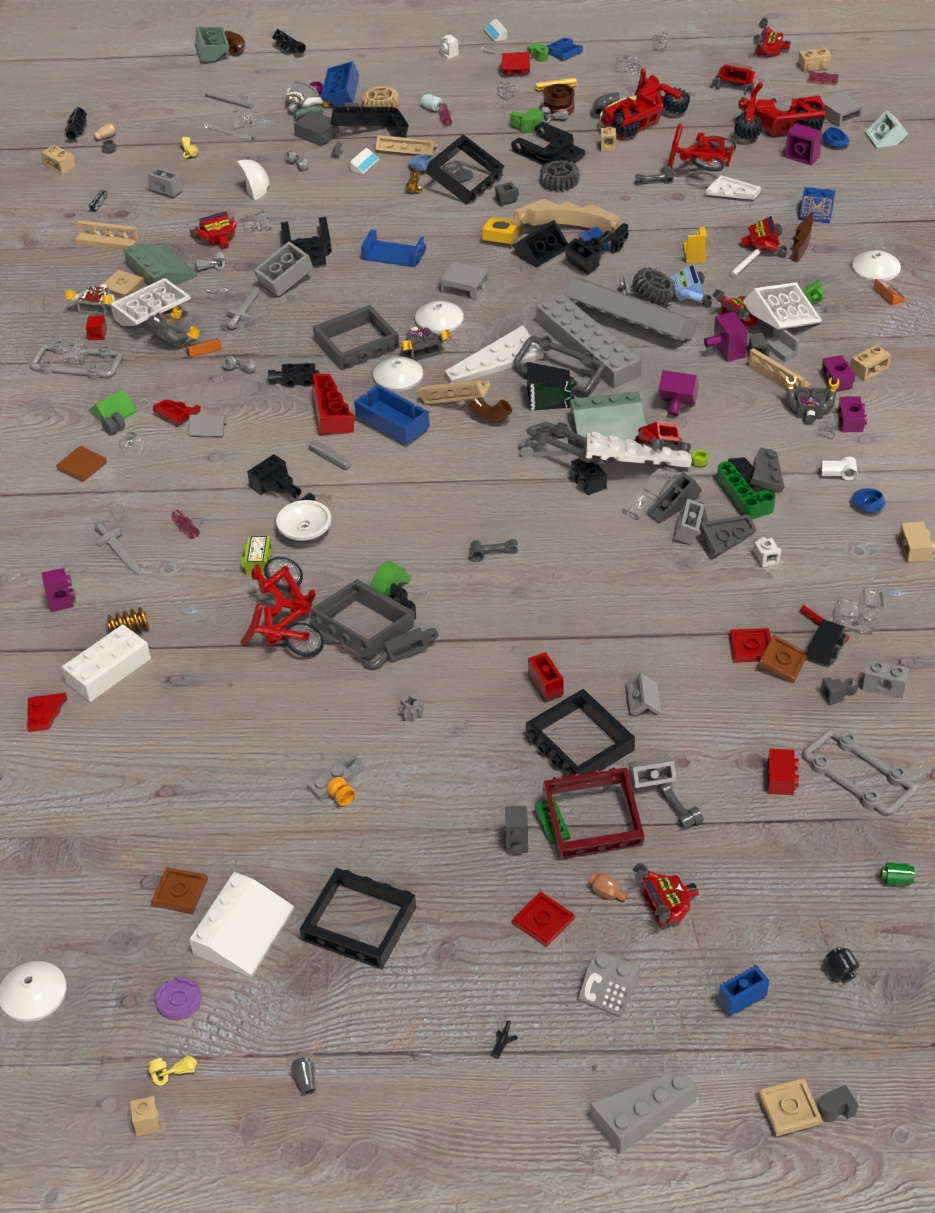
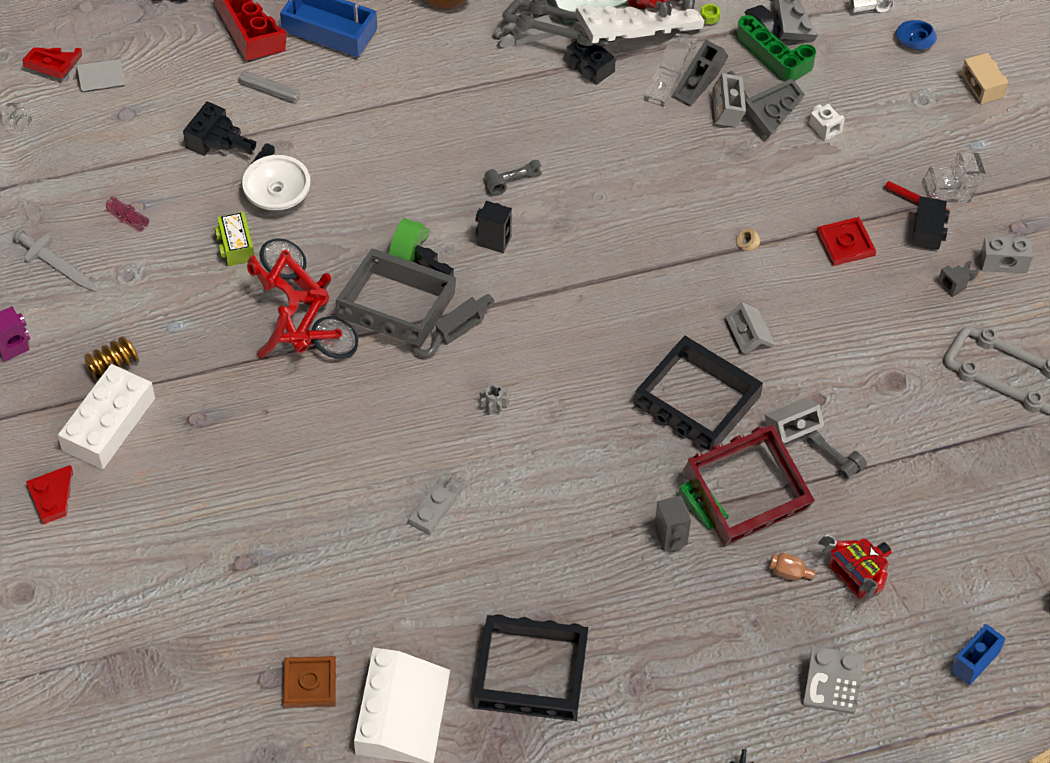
camera: 20 degrees left, 10 degrees up
light orange wheel [327,777,356,806] -> none
red tile [512,891,575,948] -> none
red brick [528,652,564,701] -> none
dark orange tile [758,634,808,683] -> none
red brick [768,748,799,795] -> none
none -> black brick [475,201,512,253]
none -> tan piece [736,228,760,251]

